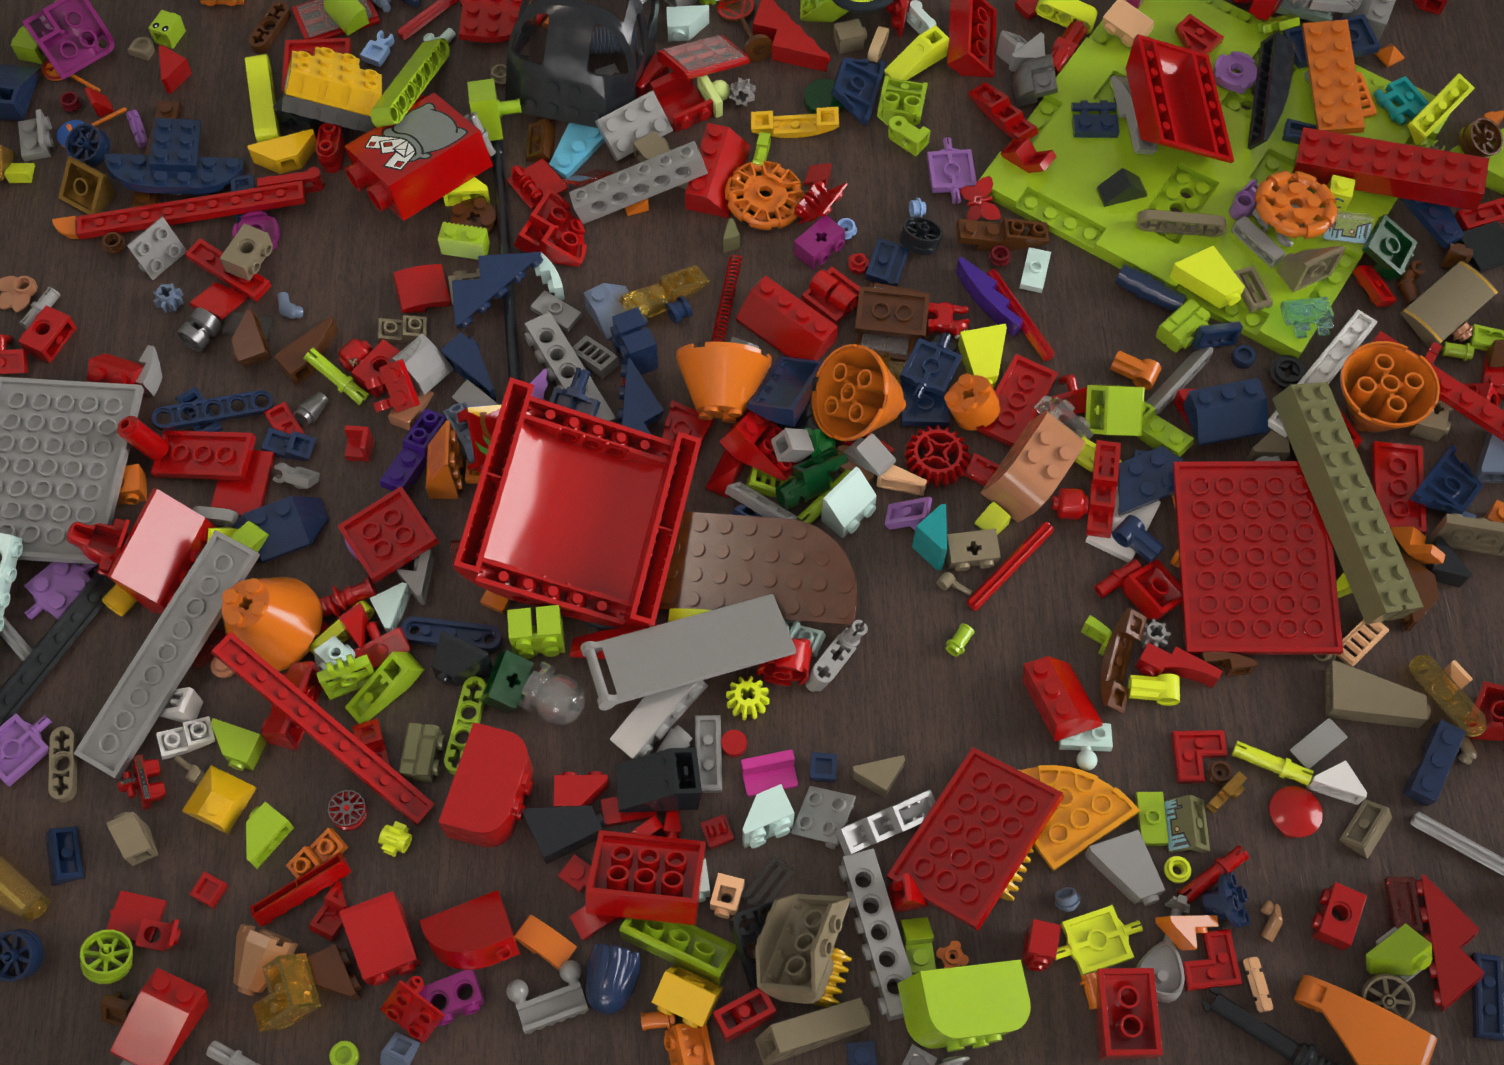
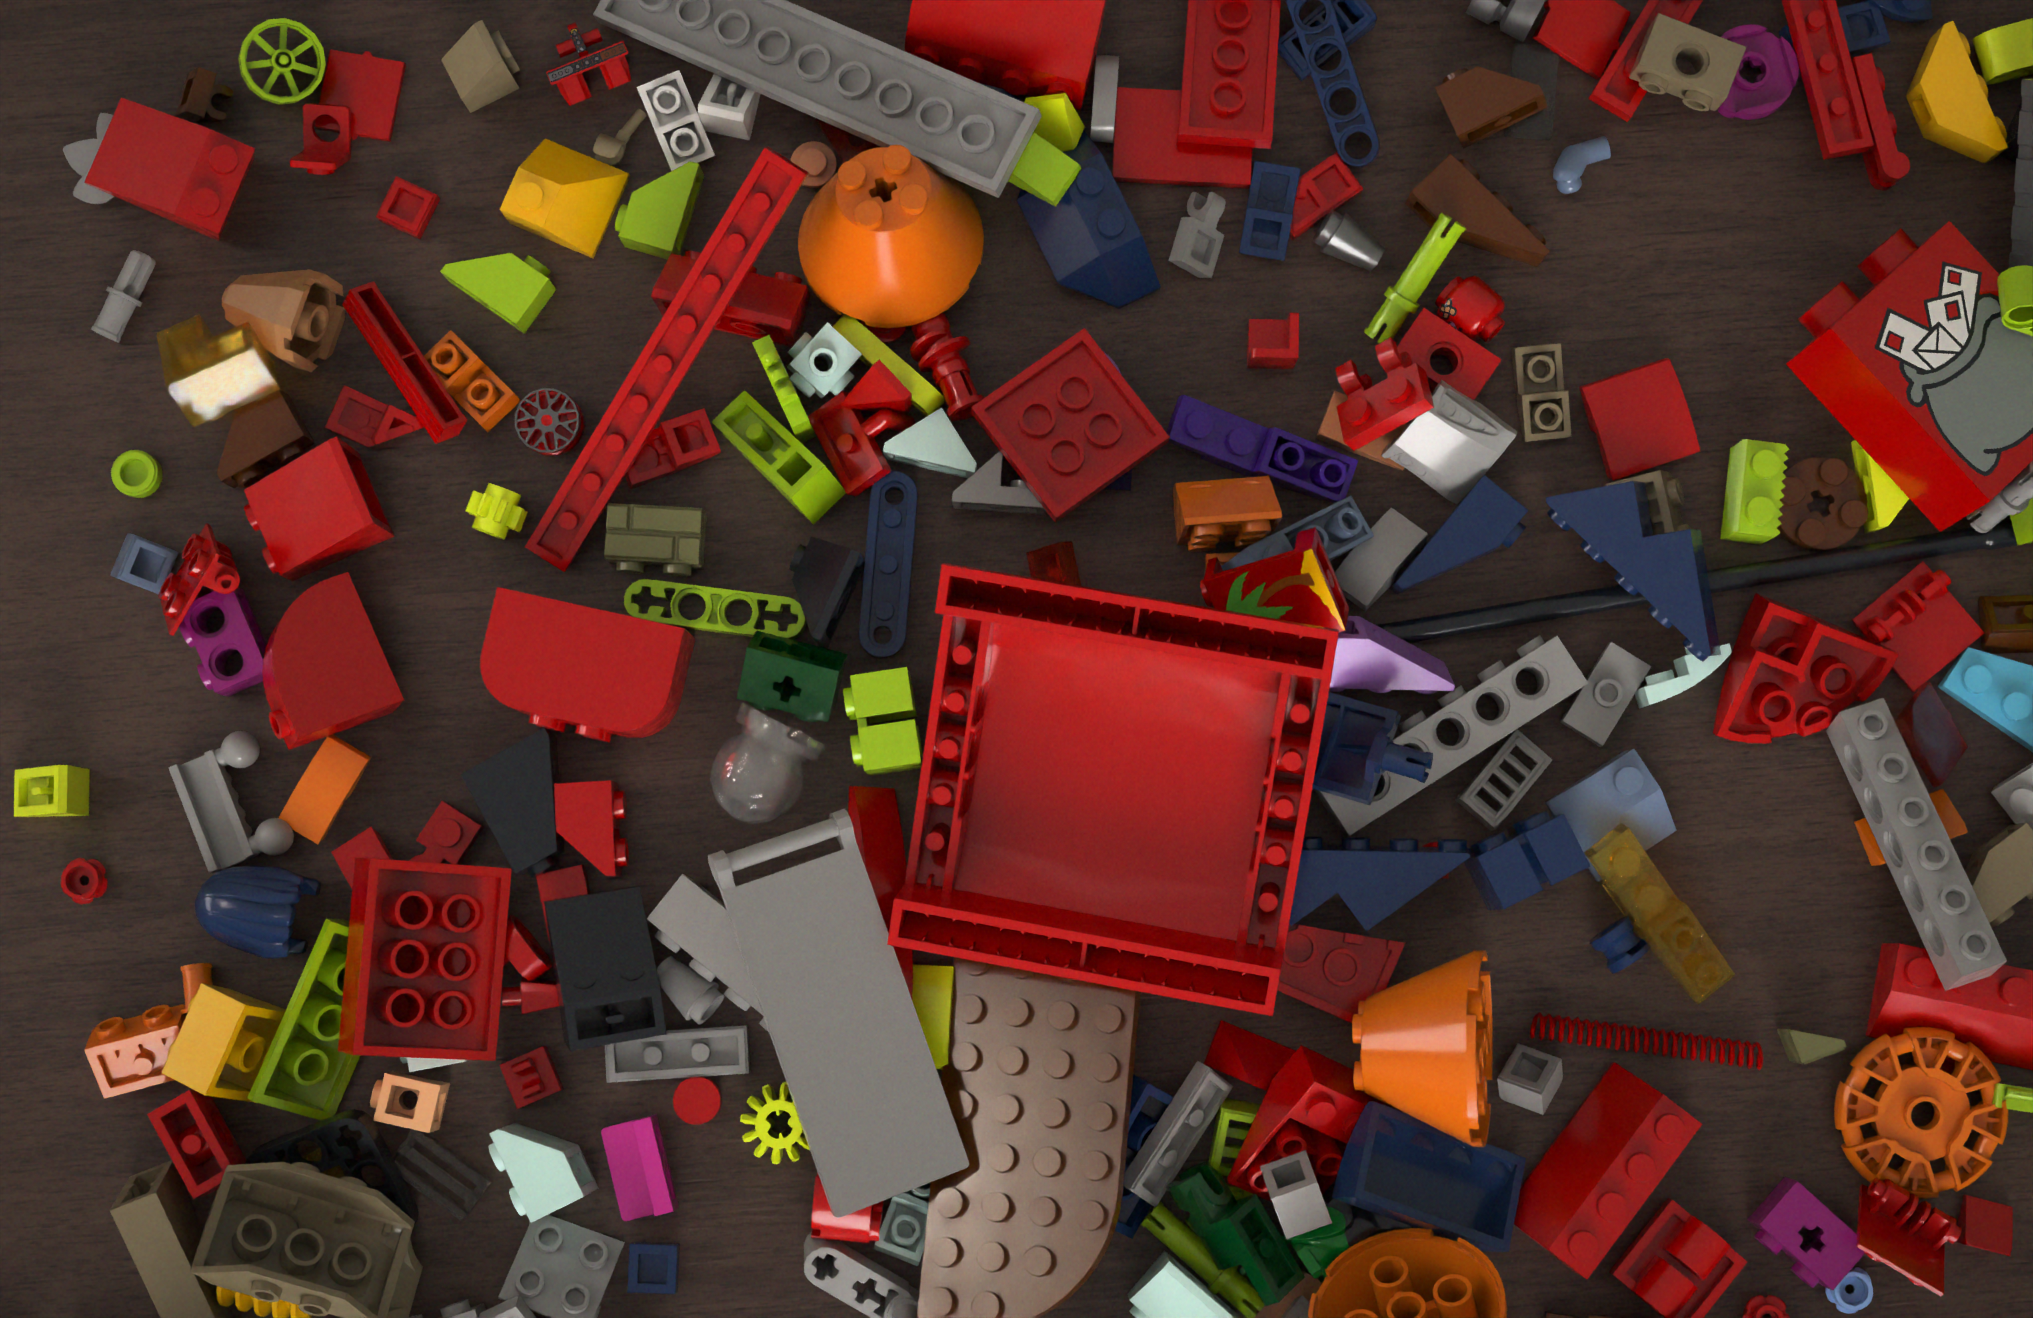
camera: 90 degrees right, 20 degrees up
red brick [315,122,346,173] -> none

